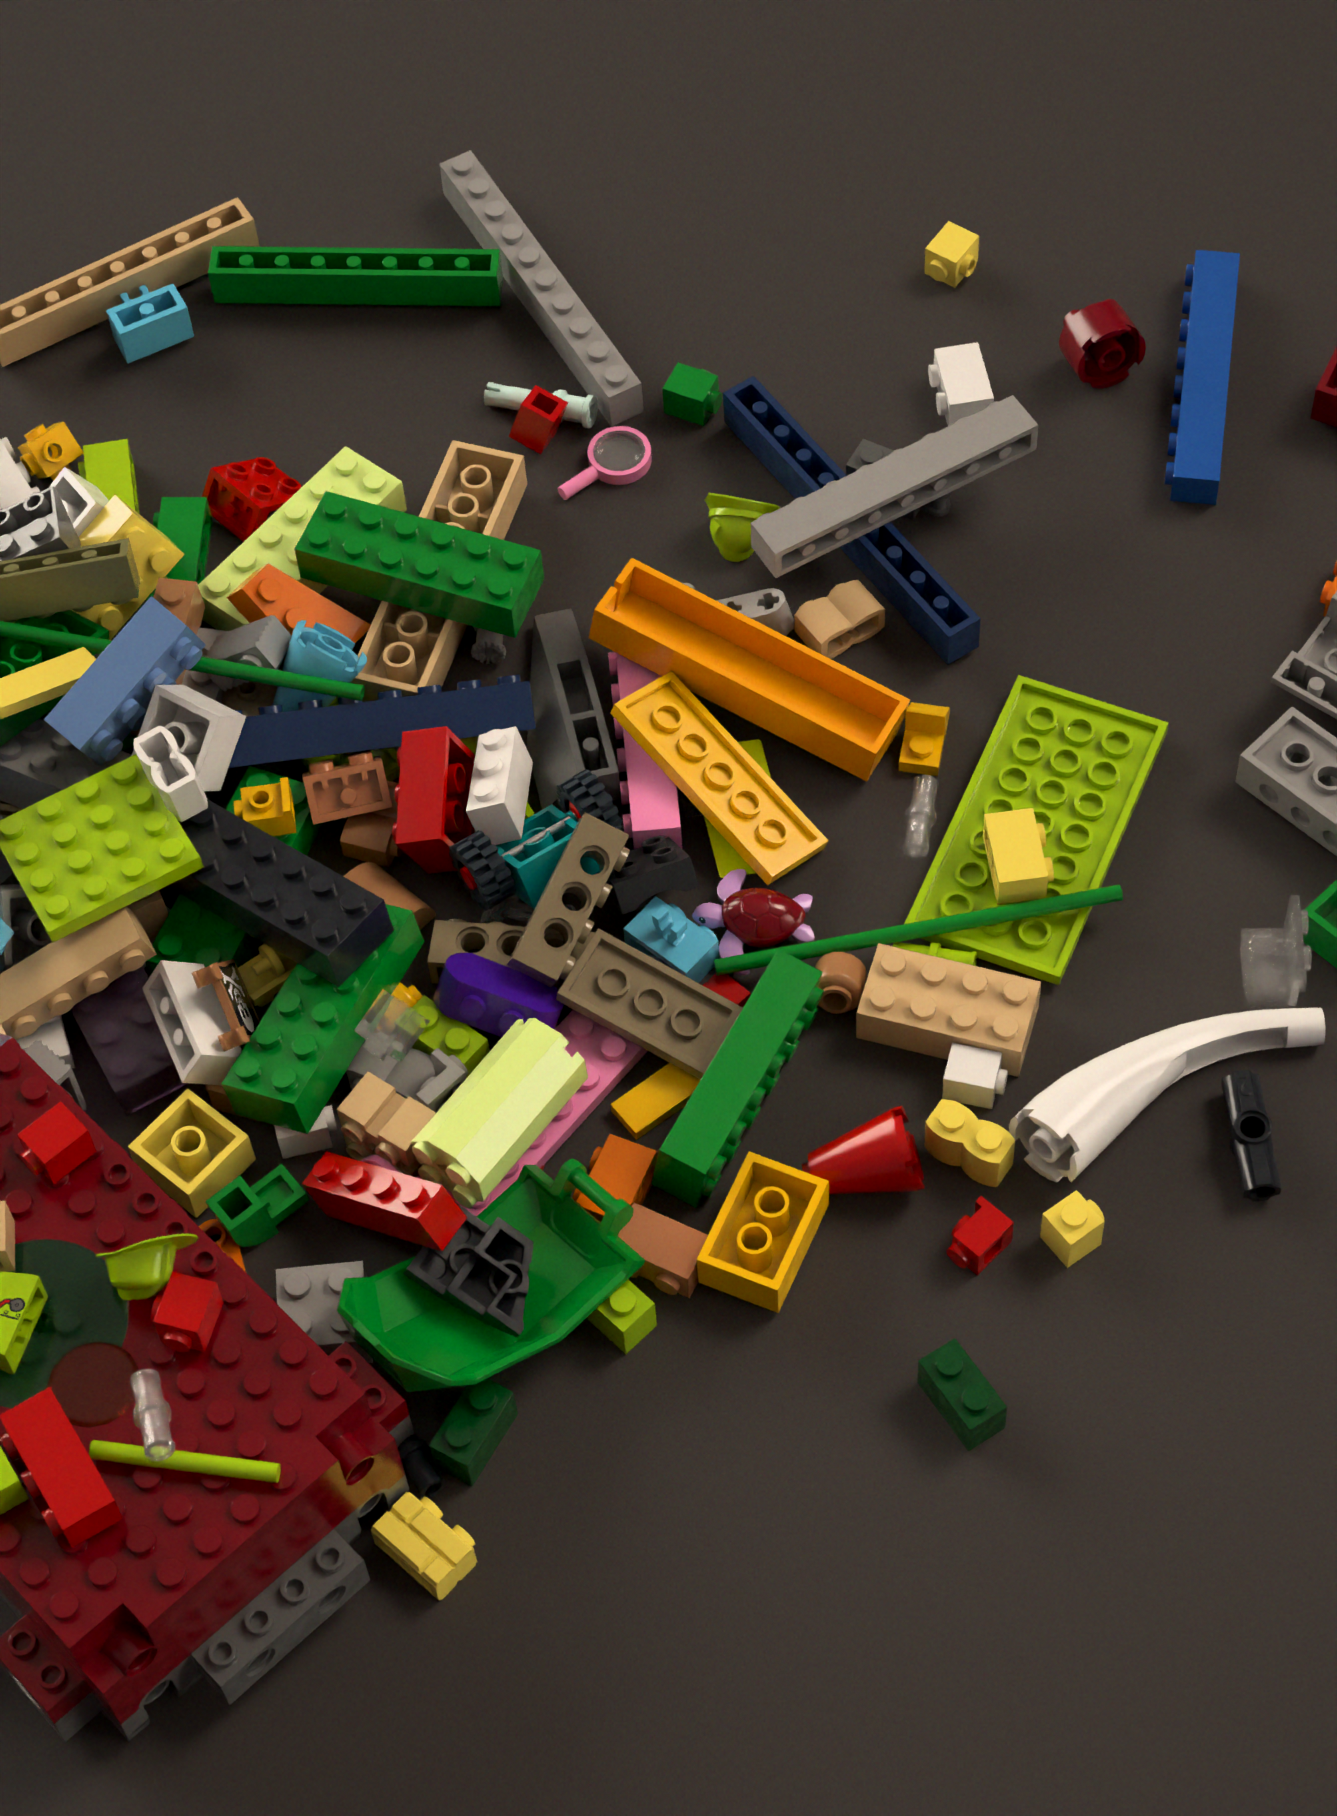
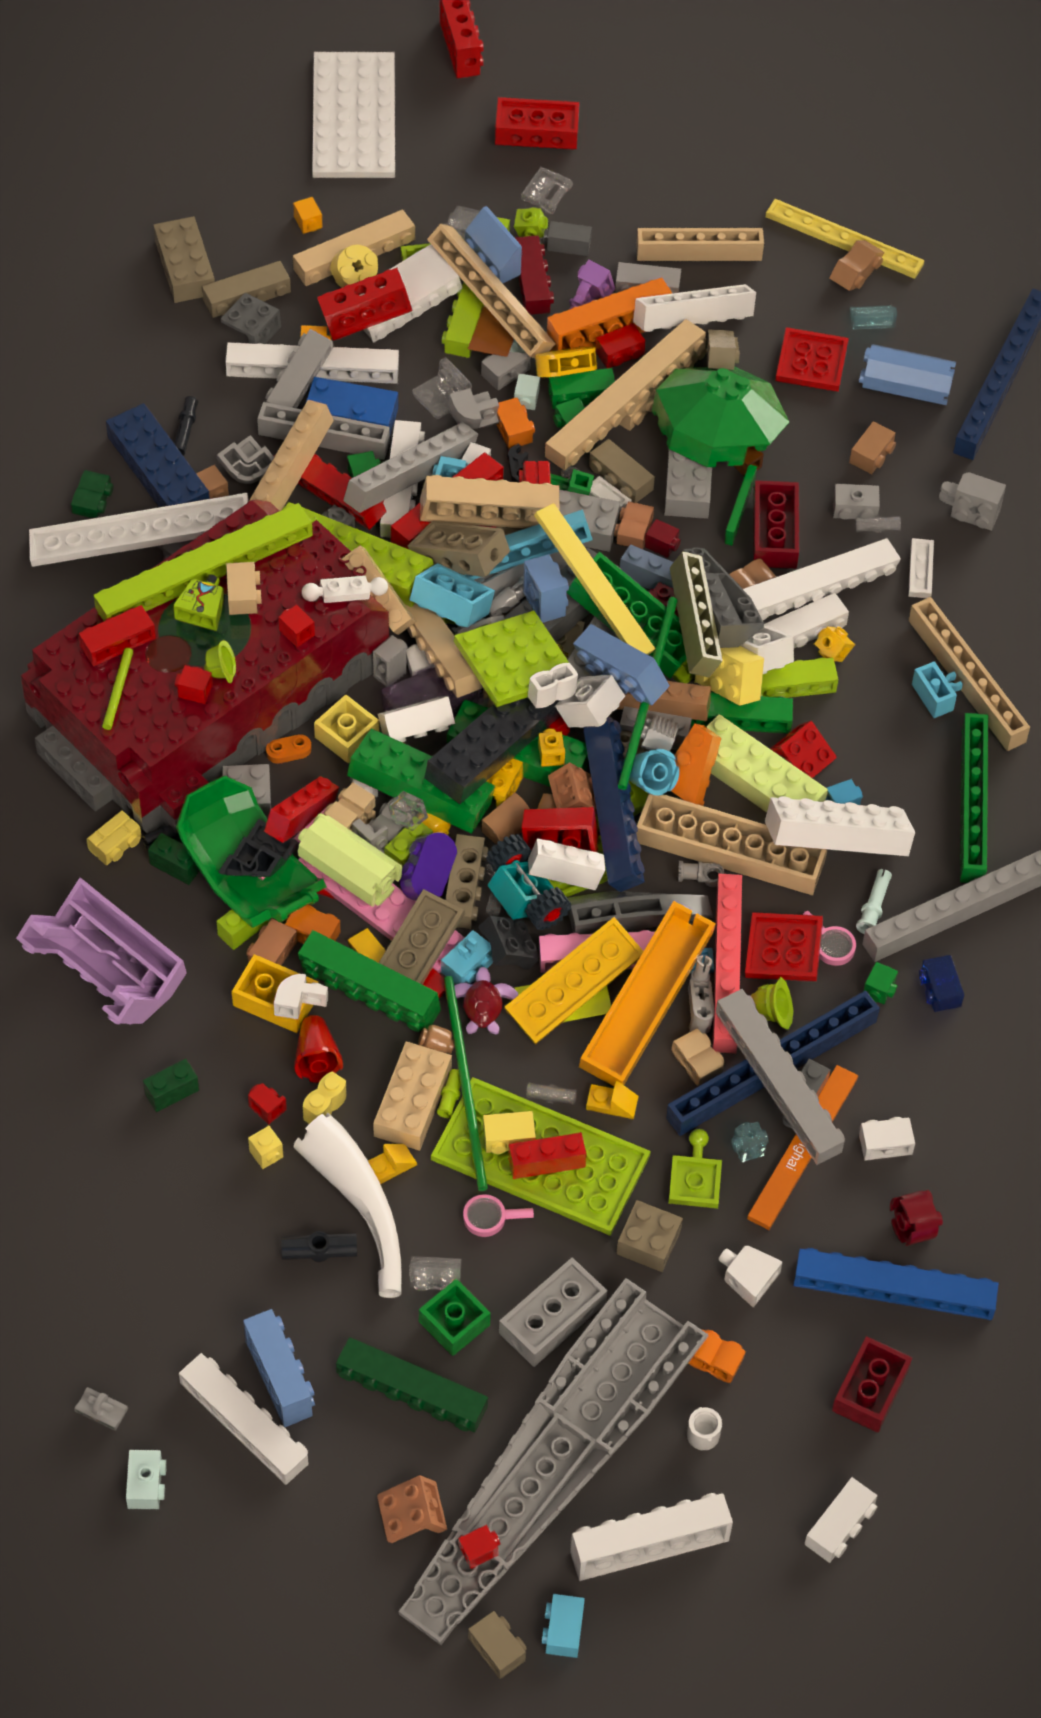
camera: 85 degrees right, 0 degrees up
clear pin [130,1369,175,1461] -> none
flag [191,959,260,1052] -> none
green brick [205,1164,310,1247] -> none
green brick [294,491,544,638] -> none
dark tan brick [507,812,630,988] -> none
red brick [508,385,568,454] -> none
light yellow brick [924,221,979,288] -> none
white brick [942,1043,1008,1109] -> none
none -> lavender wedge [16,878,187,1025]
none -> white brick [274,974,328,1019]
none -> yellow slope [368,1144,417,1184]
none -> piece [463,1195,534,1237]
none -> red brick [508,1132,587,1179]
none -> dark tan brick [617,1200,683,1272]
none -> lime plate [669,1129,722,1209]
none -> coral brick [712,874,742,1053]
none -> white torso [719,1246,782,1307]
none -> clear light blue brick [731,1122,769,1162]
none -> red plate [745,913,823,982]
none -> orange tile [747,1065,859,1230]
none -> white brick [765,796,915,856]
none -> dark azure brick [826,779,863,805]
none -> clear blue brick [919,955,965,1012]

